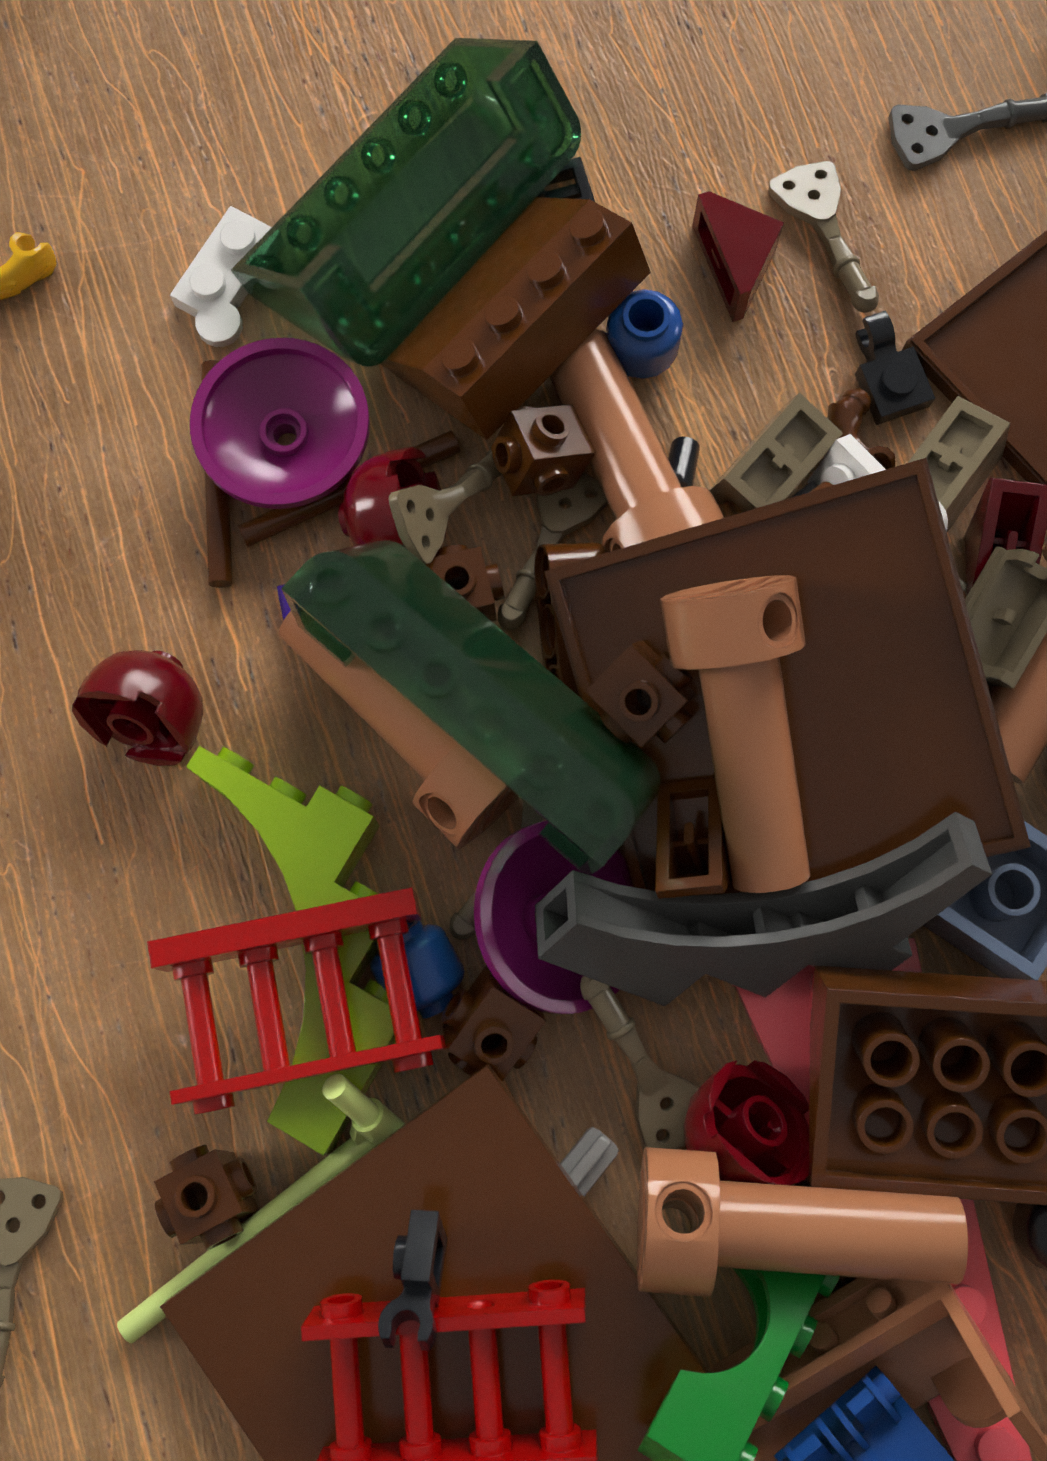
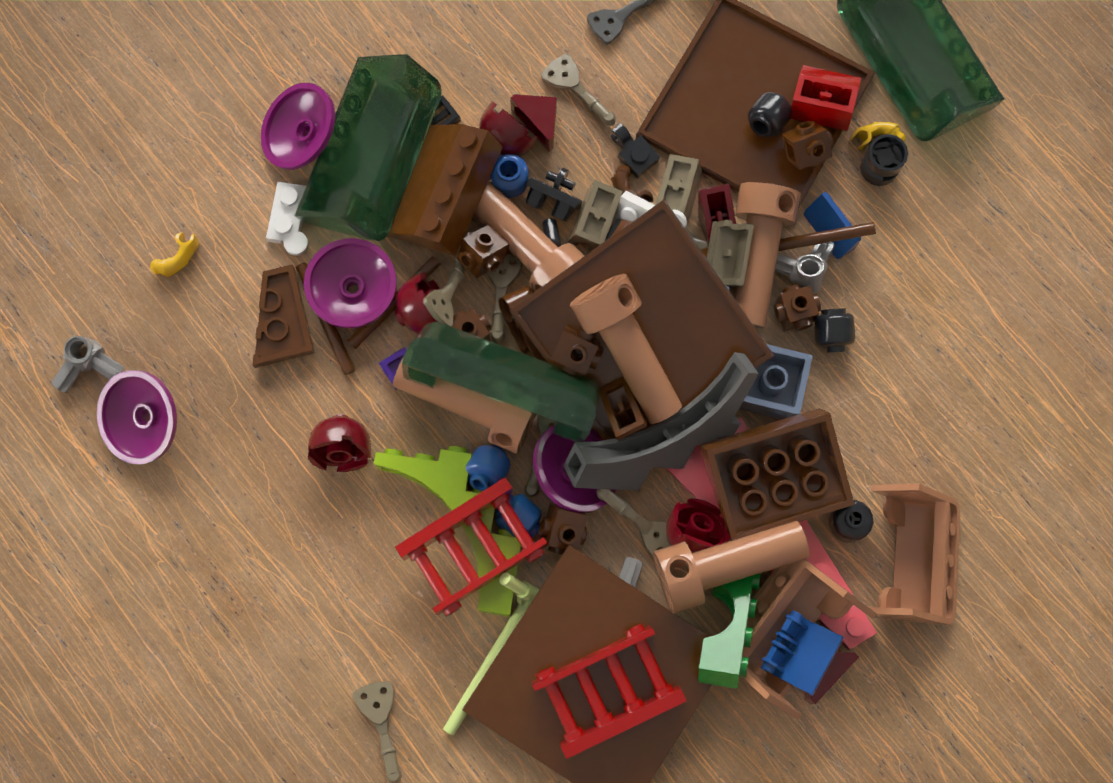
camera: 25 degrees left, 0 degrees up
reddish brown brick [154,1145,259,1250] -> none
black plate [378,1210,447,1351] -> none
none -> reddish brown wing [252,264,315,368]
none -> magenta dish [261,83,335,170]
none -> blue head [465,444,511,491]
none -> dark red cylinder [479,101,539,157]
none -> black hips [526,167,583,222]

